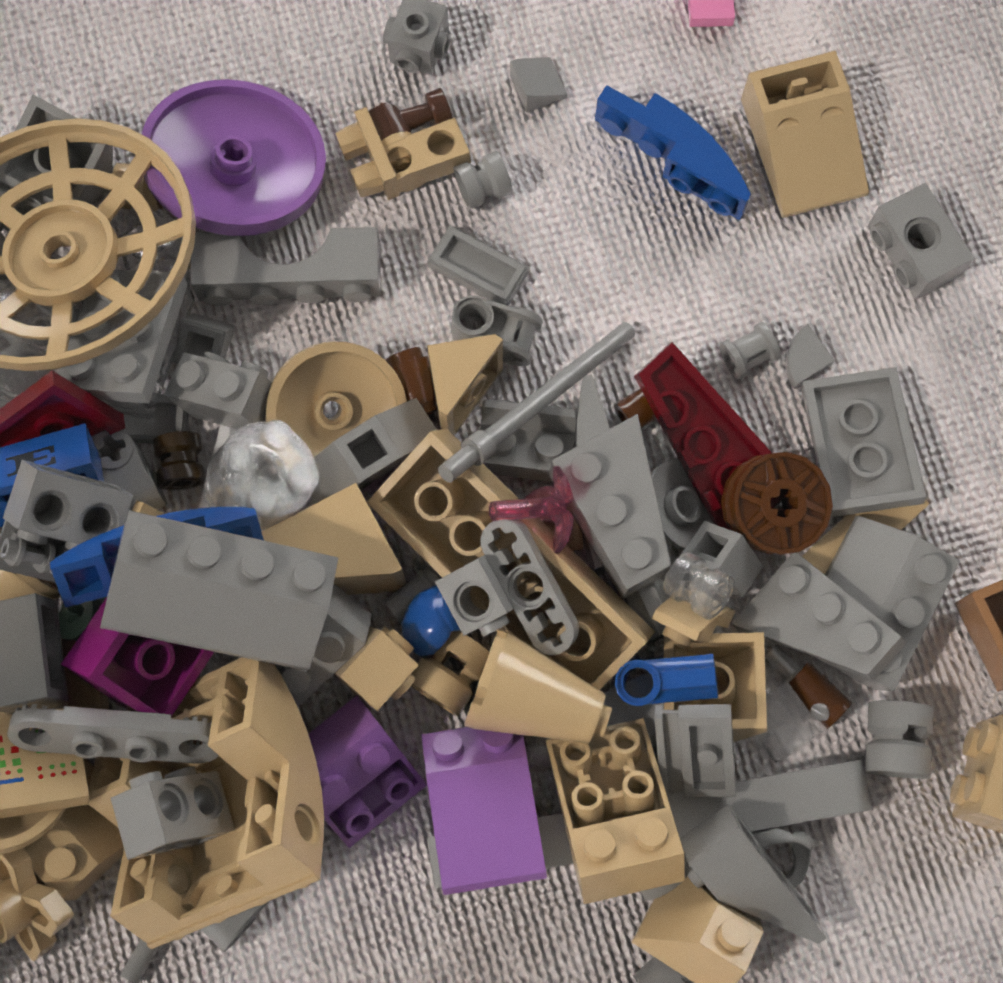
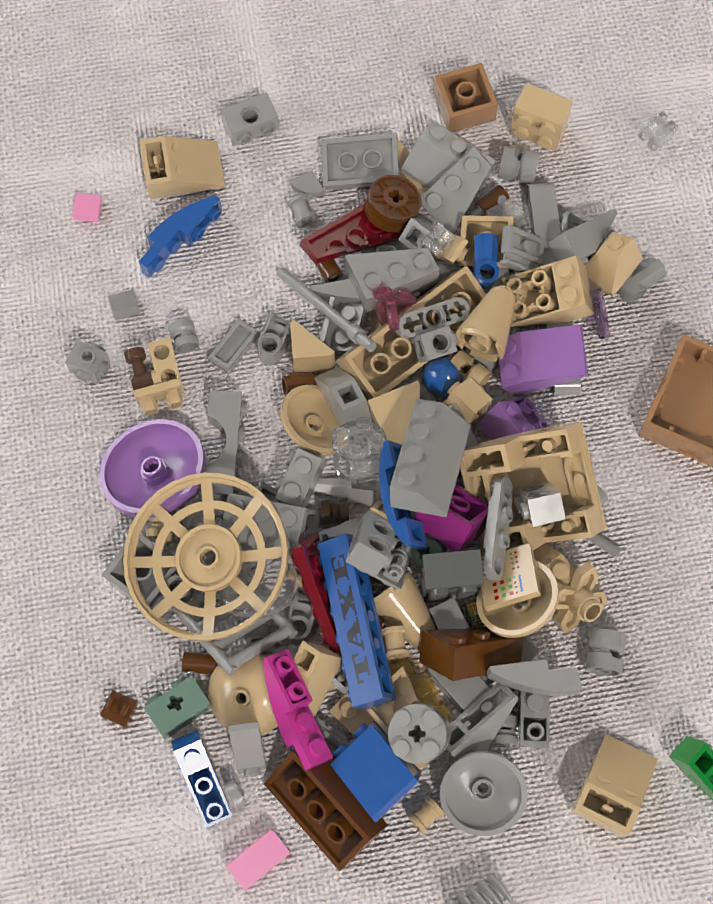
camera: 85 degrees left, 5 degrees down
none -> clear purple tile [590,286,610,340]

